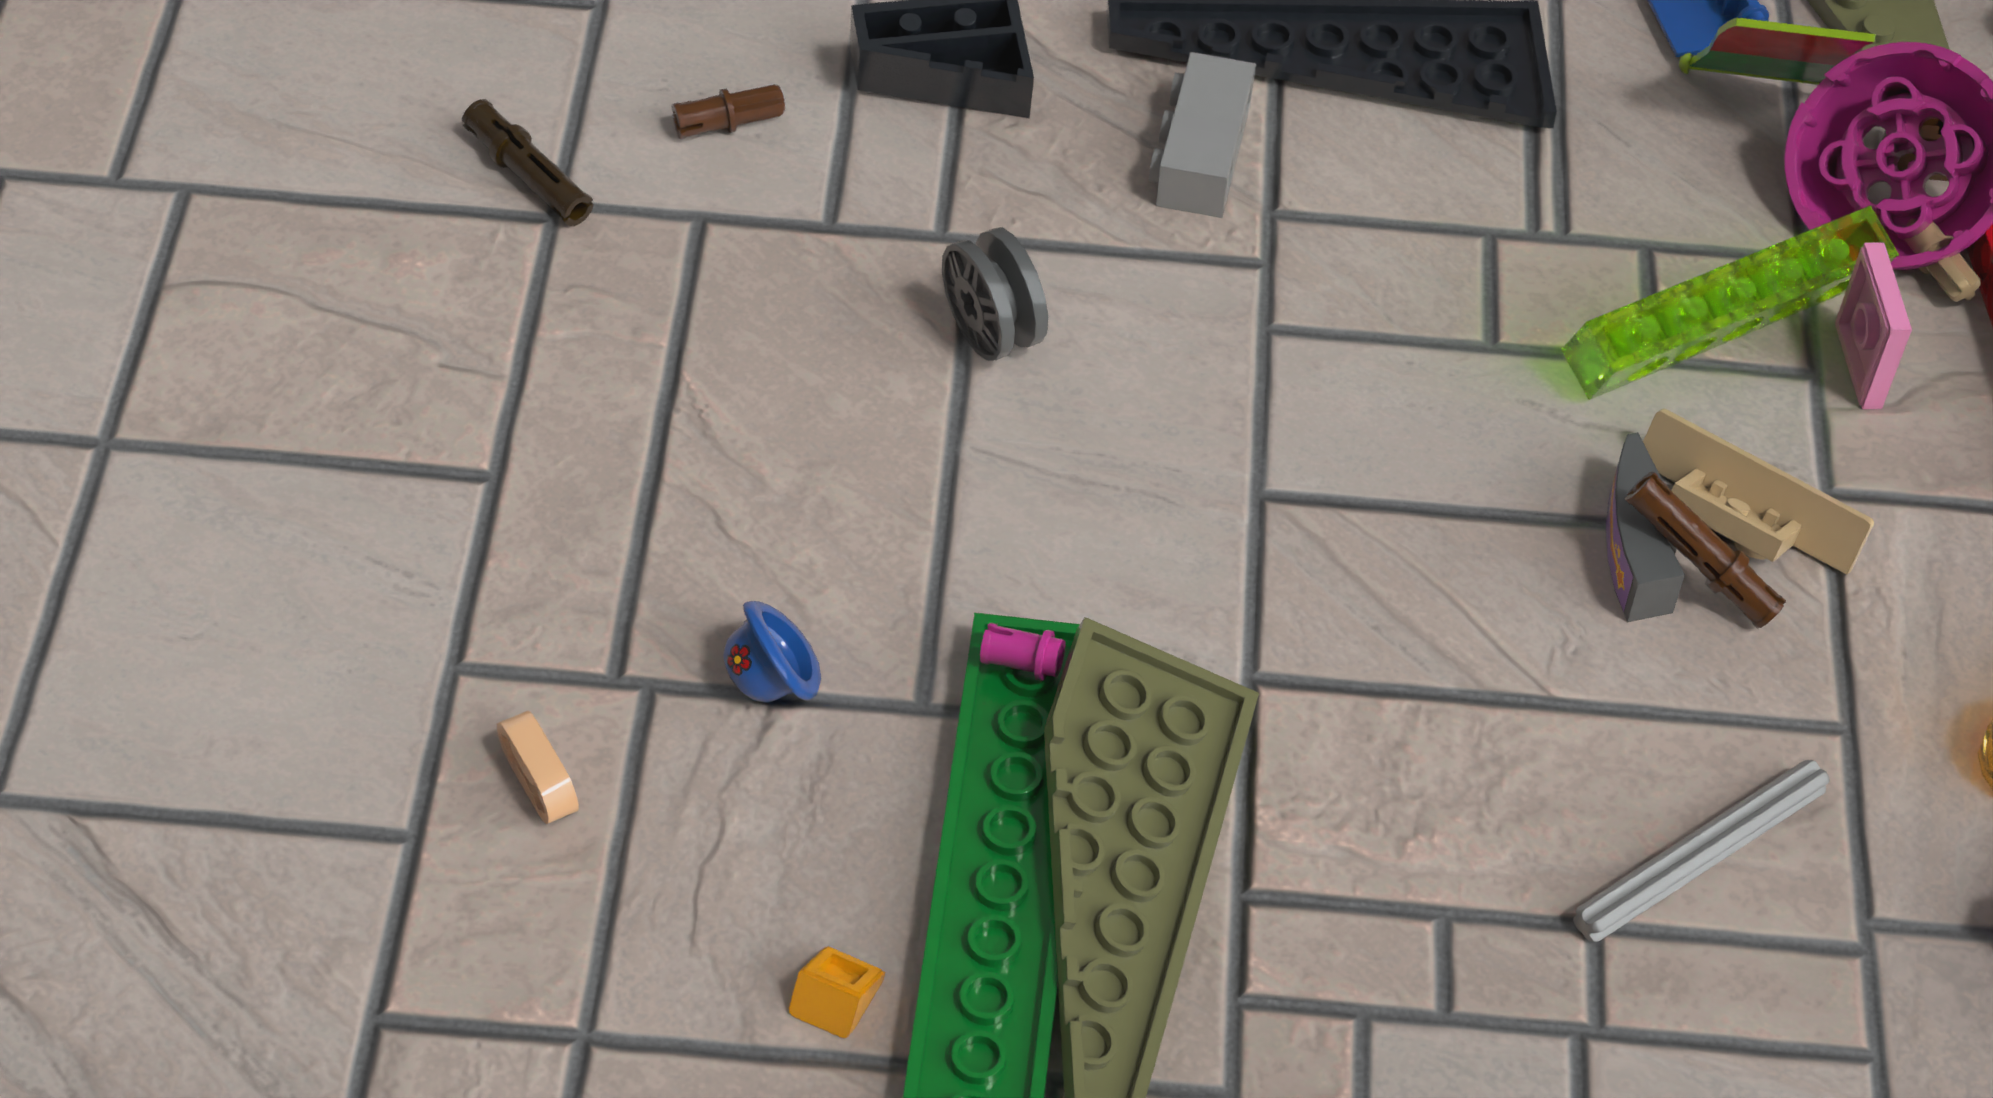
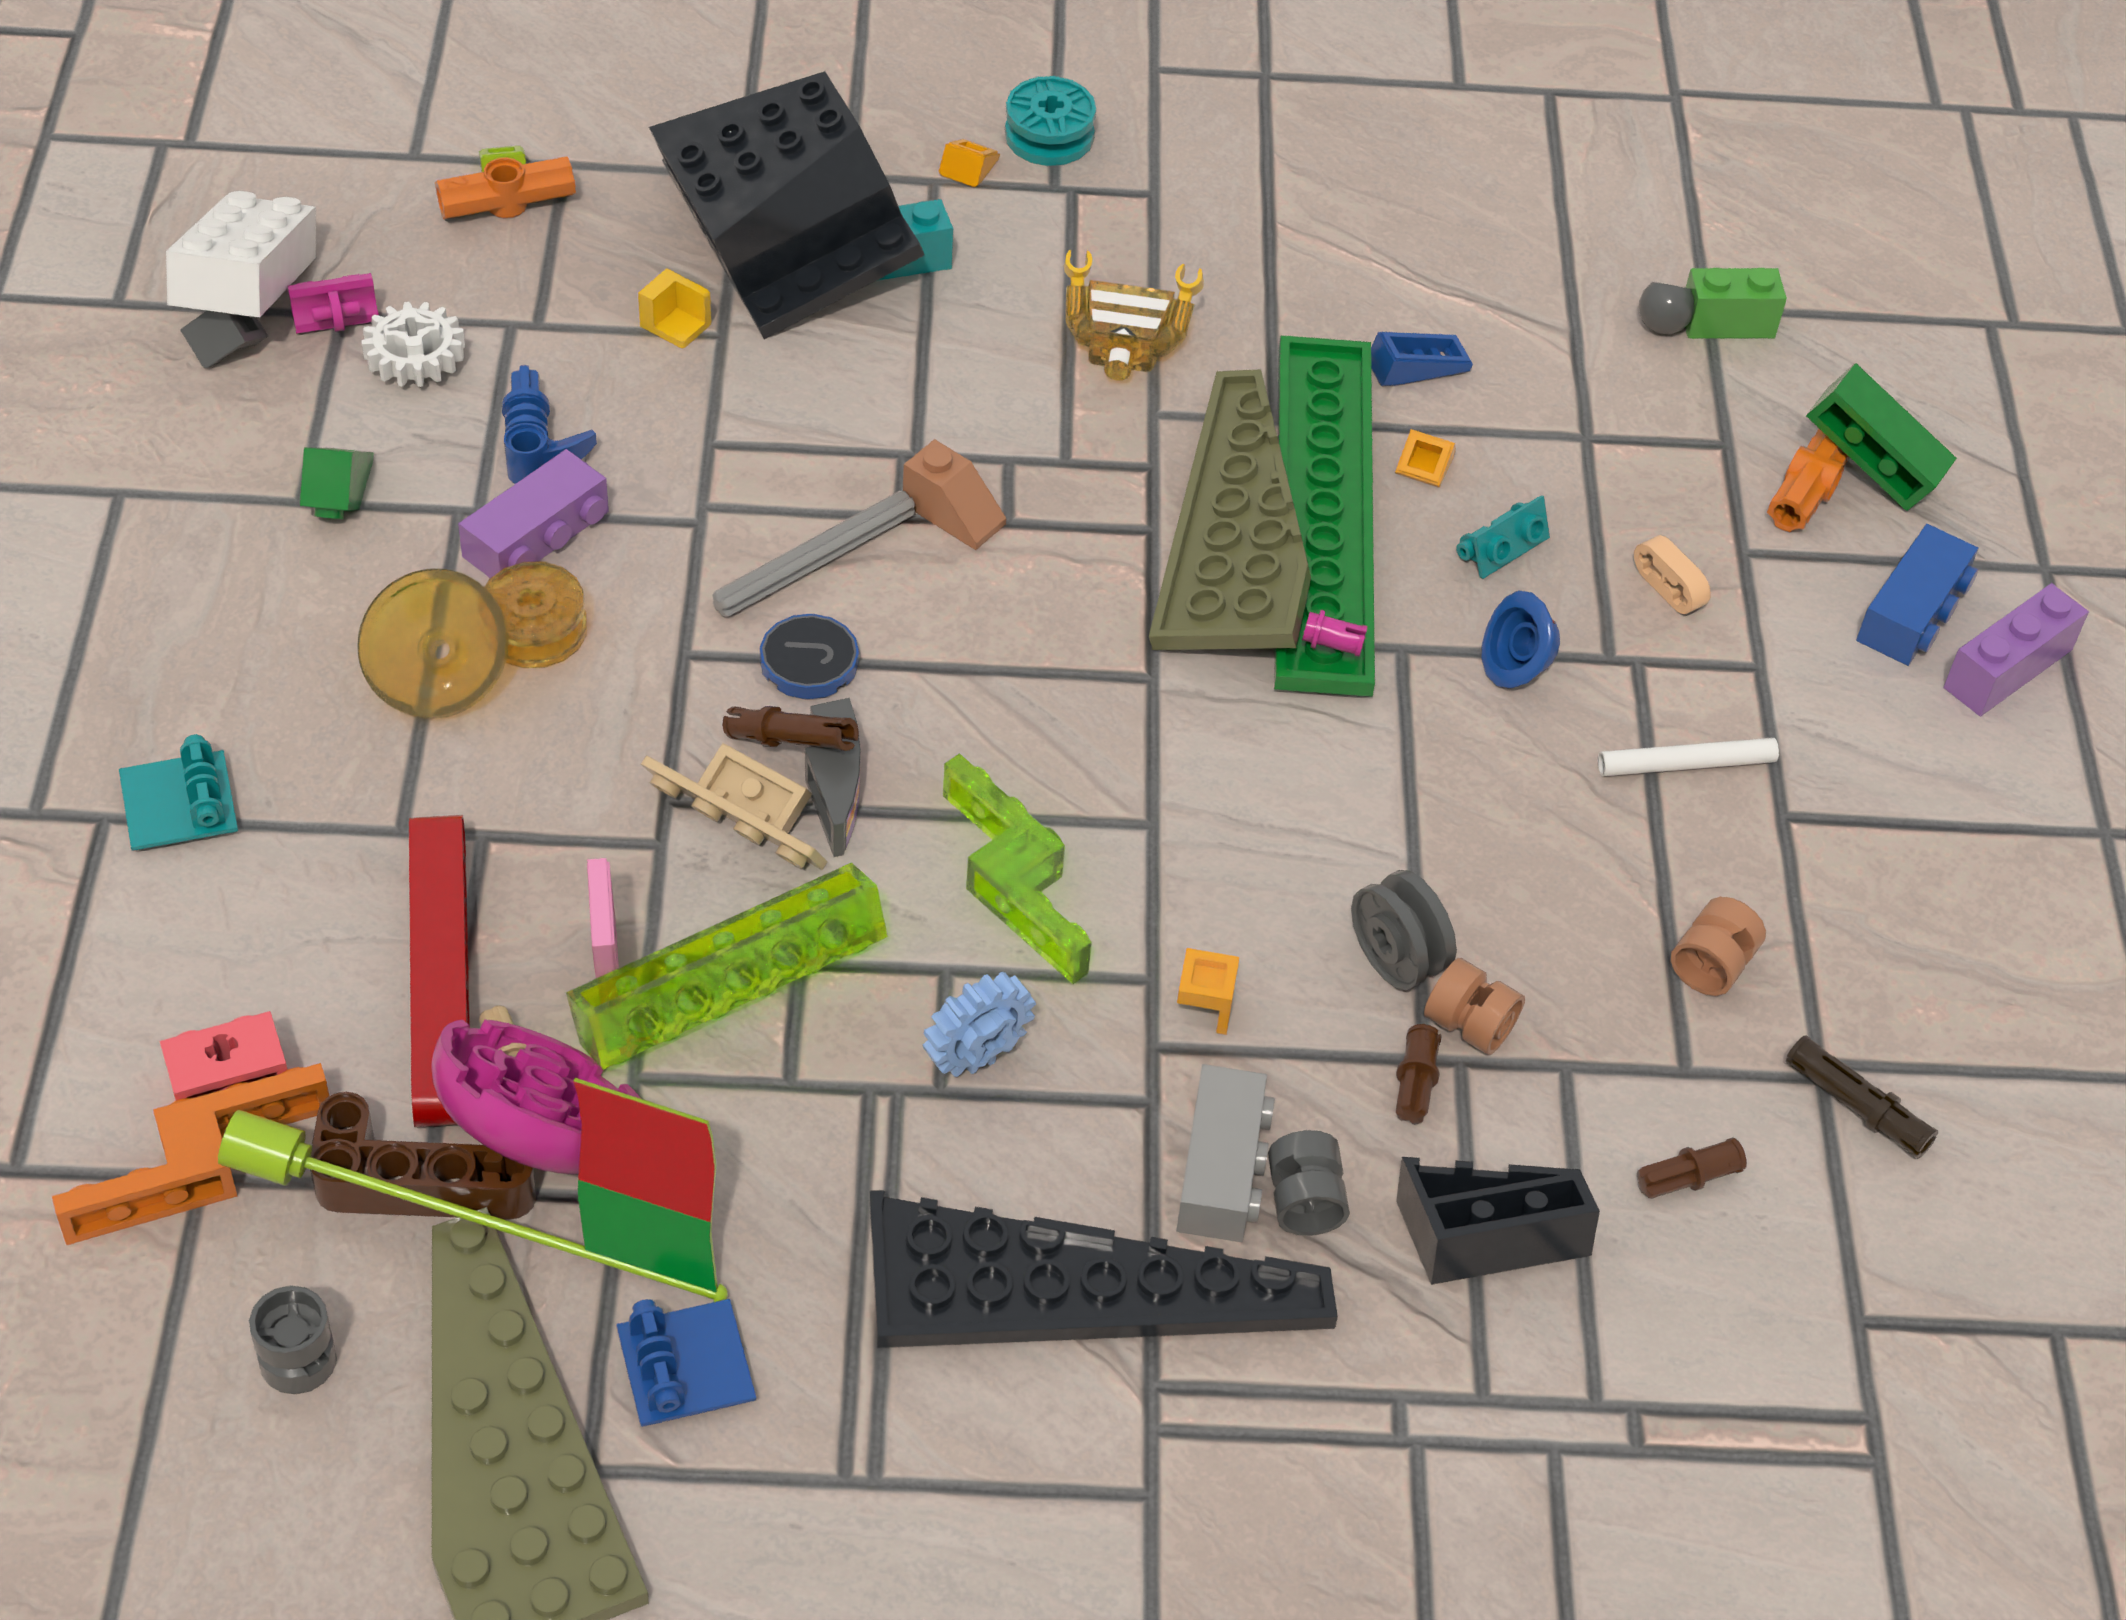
camera: 175 degrees right, 0 degrees up
none -> black tile [760,614,859,699]
none -> nougat slope [903,439,1006,550]
none -> light blue gear [923,972,1036,1077]
none -> clear neon green bracket [943,753,1092,984]
none -> light orange panel [1177,948,1239,1035]
none -> dark grey wheel [1268,1130,1350,1236]
none -> reddish brown axle [1396,1024,1442,1124]
none -> nougat wheel [1424,958,1525,1055]
none -> teal hinge [1456,495,1550,579]
none -> white piece [1598,738,1779,777]
none -> nougat wheel [1671,896,1766,996]
none -> orange piece [1767,429,1850,533]
none -> green brick [1806,363,1957,511]
none -> blue brick [1856,523,1979,666]
none -> medium lavender brick [1943,583,2089,717]

